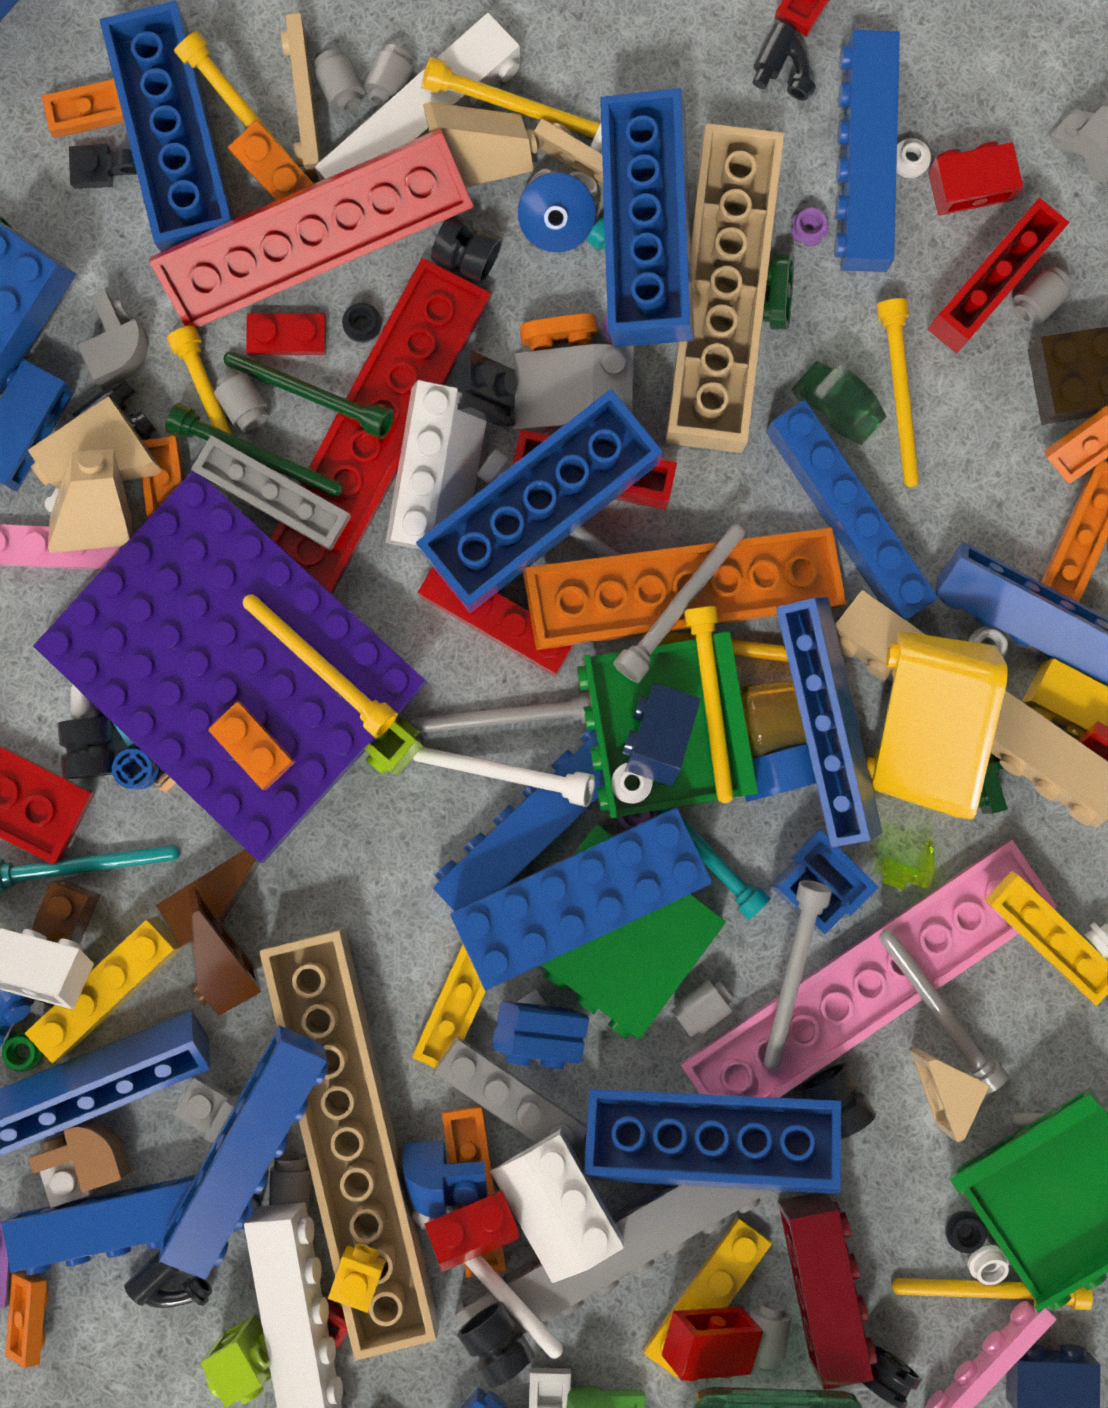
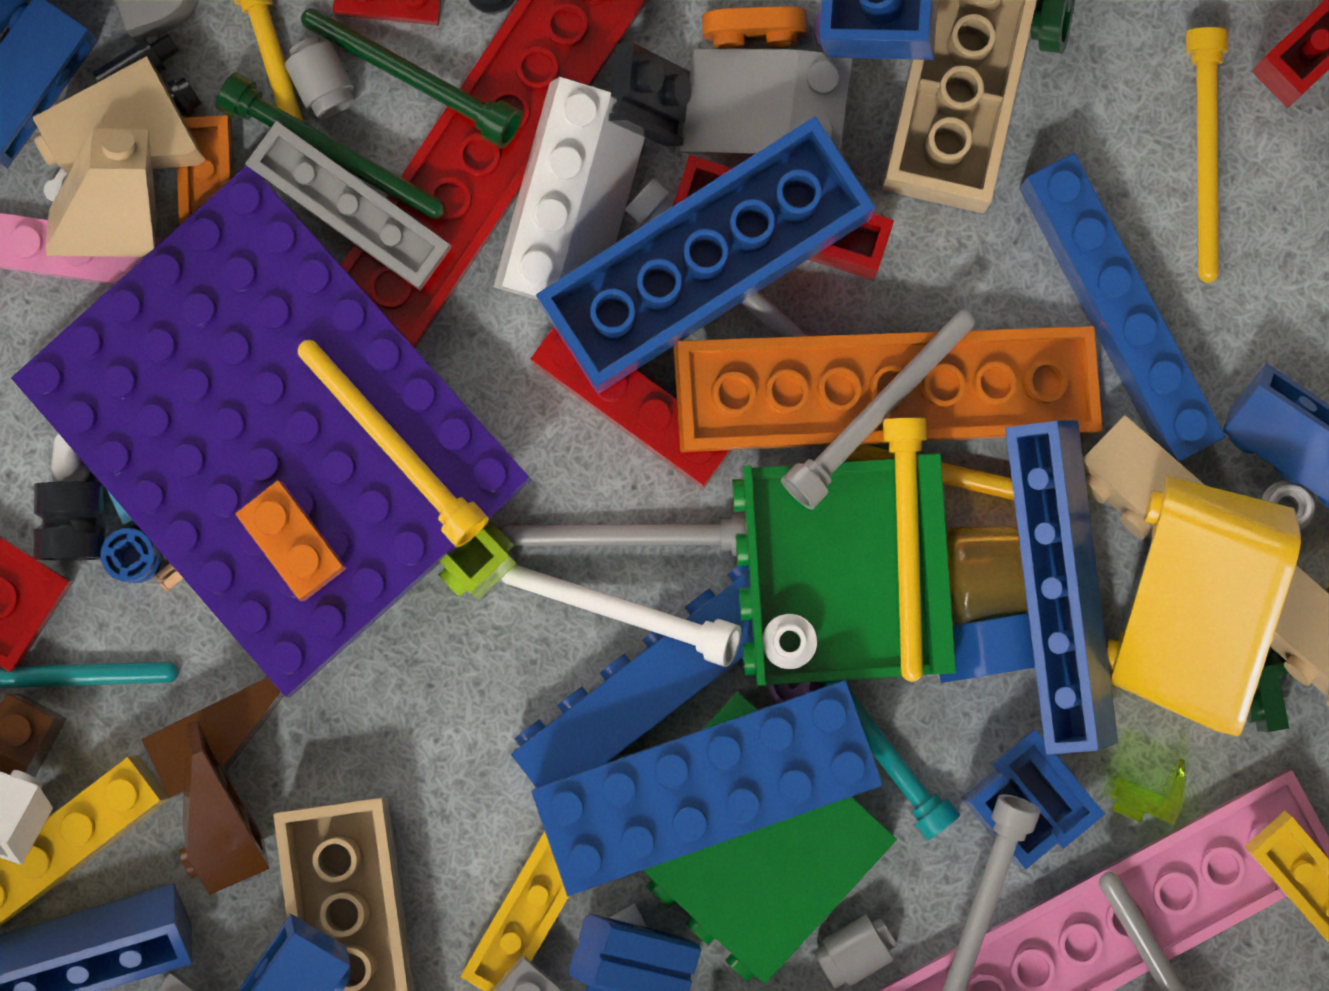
camera: 10 degrees right, 0 degrees up
dark blue brick [622,683,701,786] -> none
clear green brick [791,361,887,445] -> none

